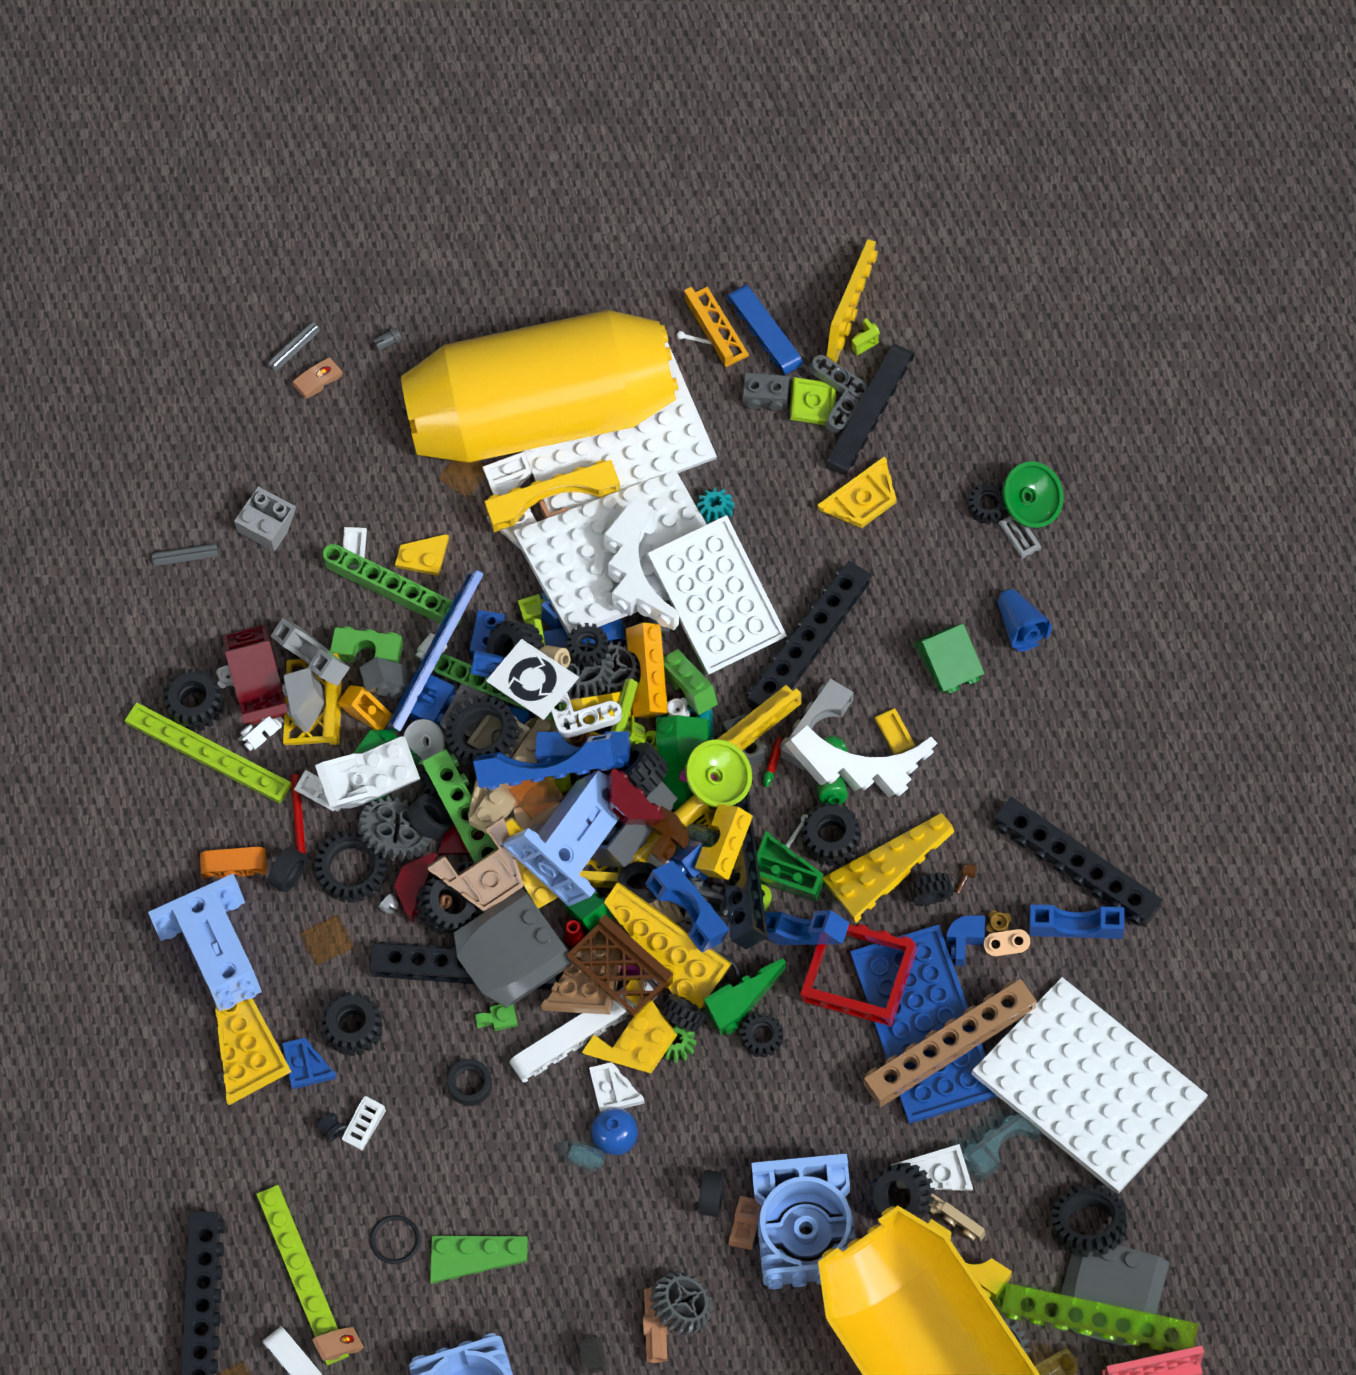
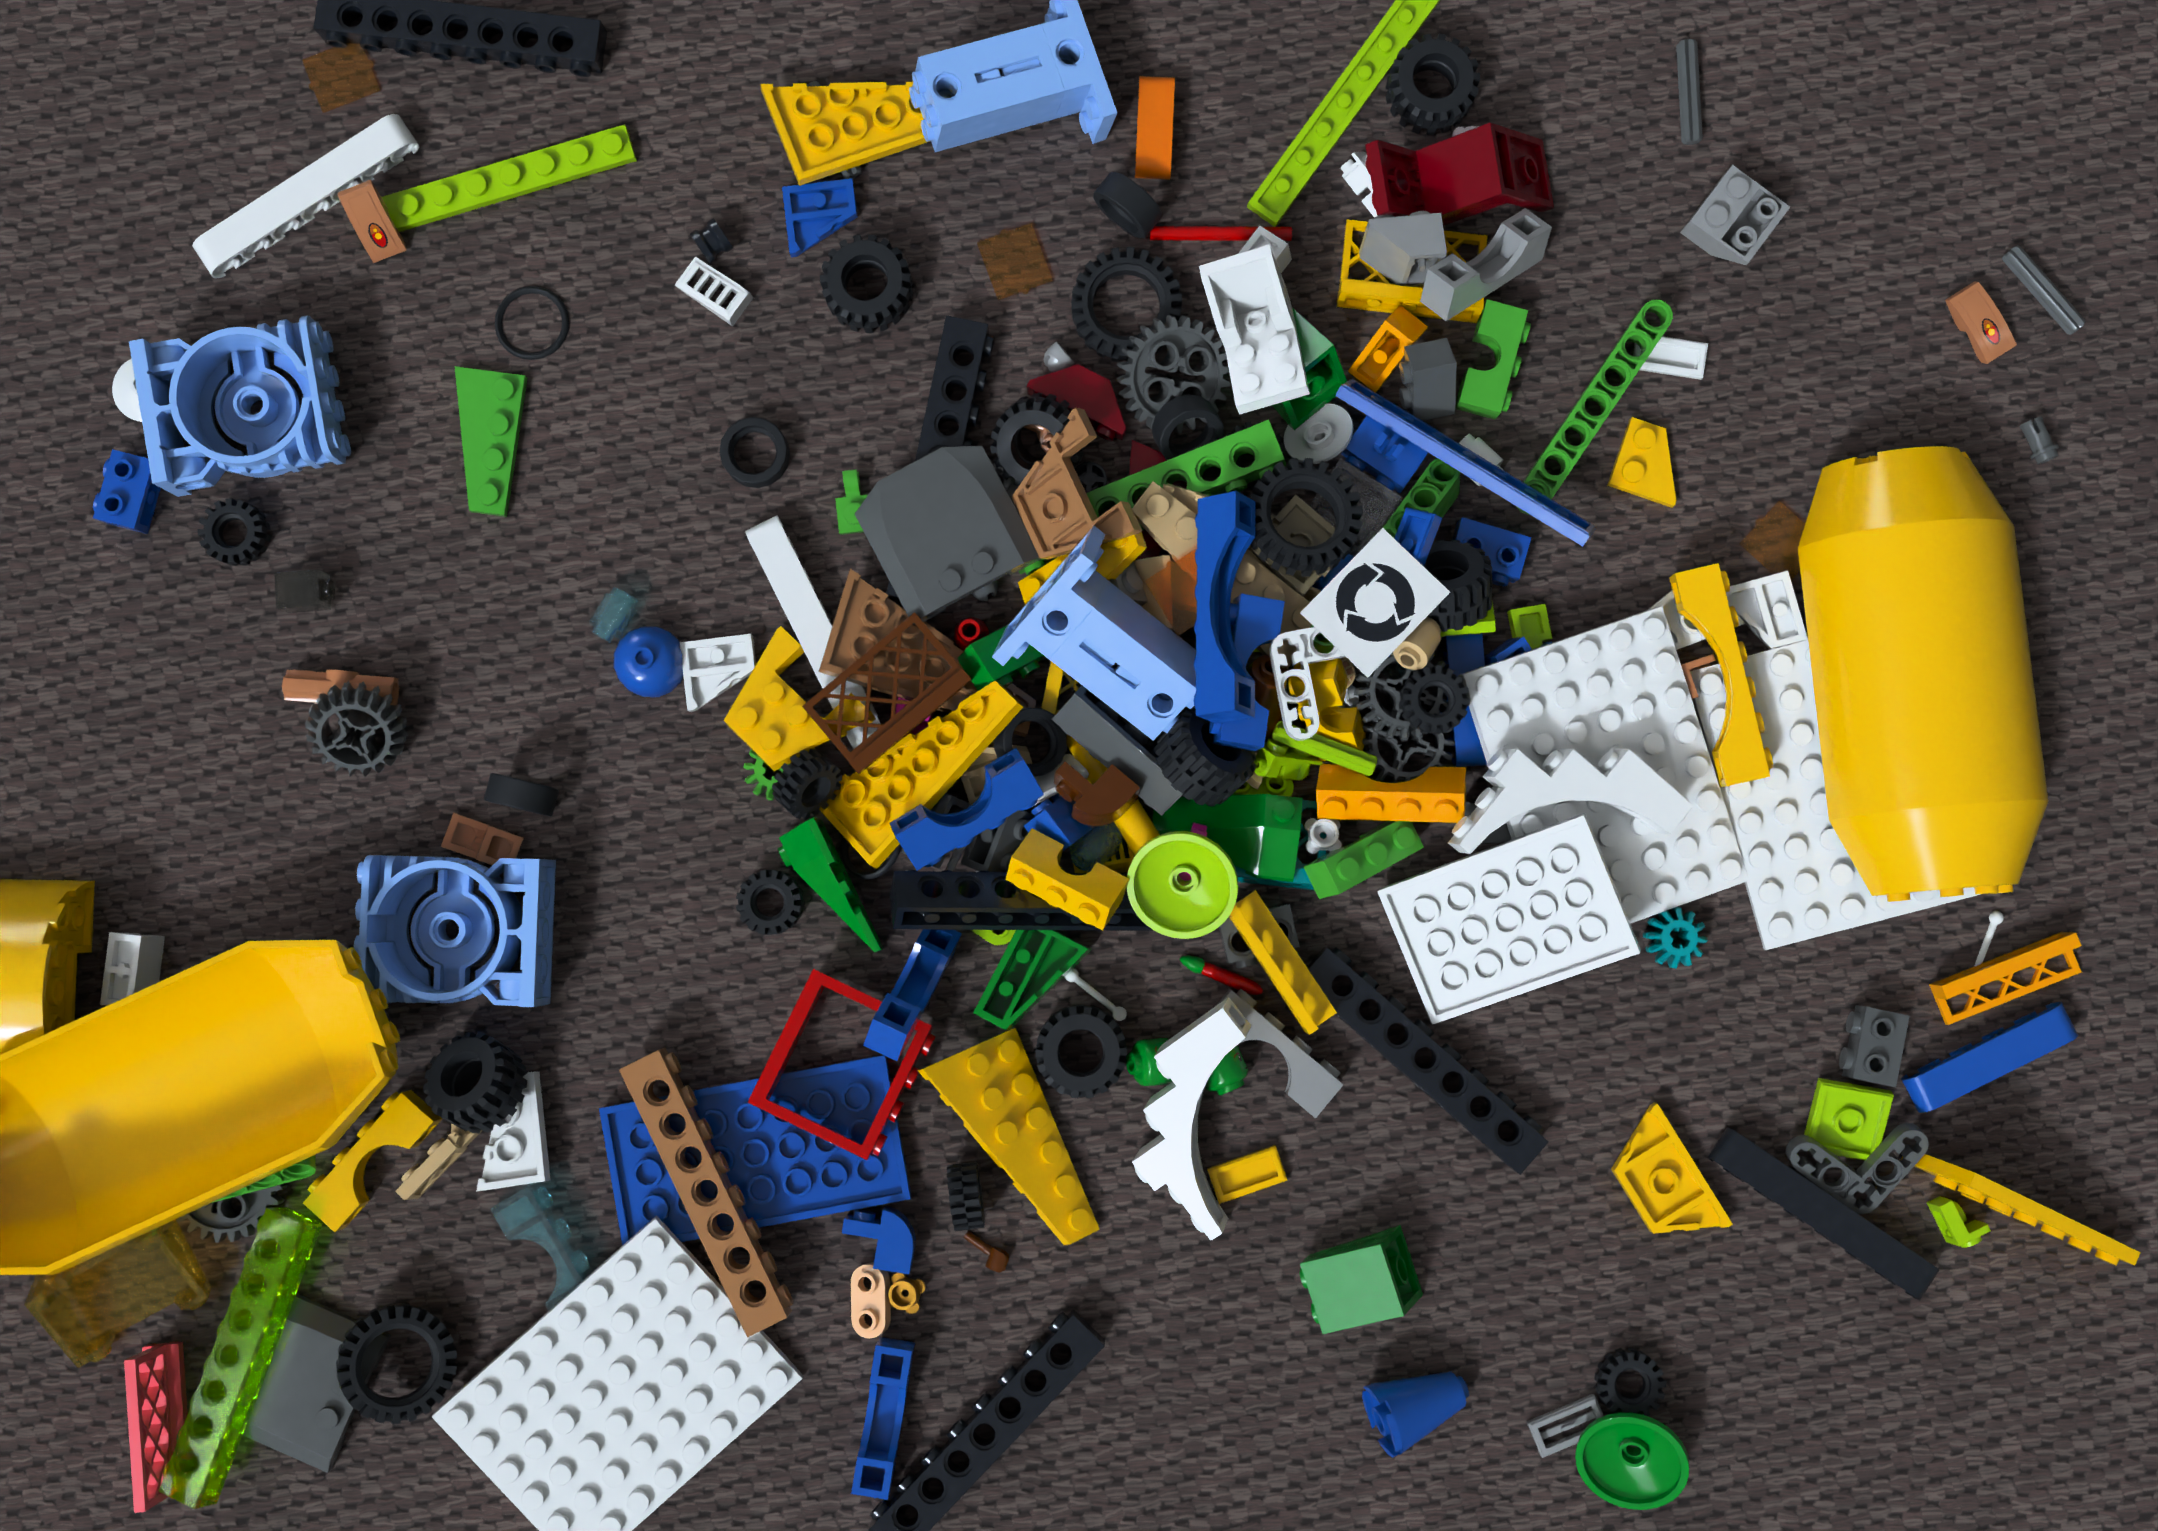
camera: 95 degrees right, 20 degrees up
dark red slope [607,768,665,825] -> none

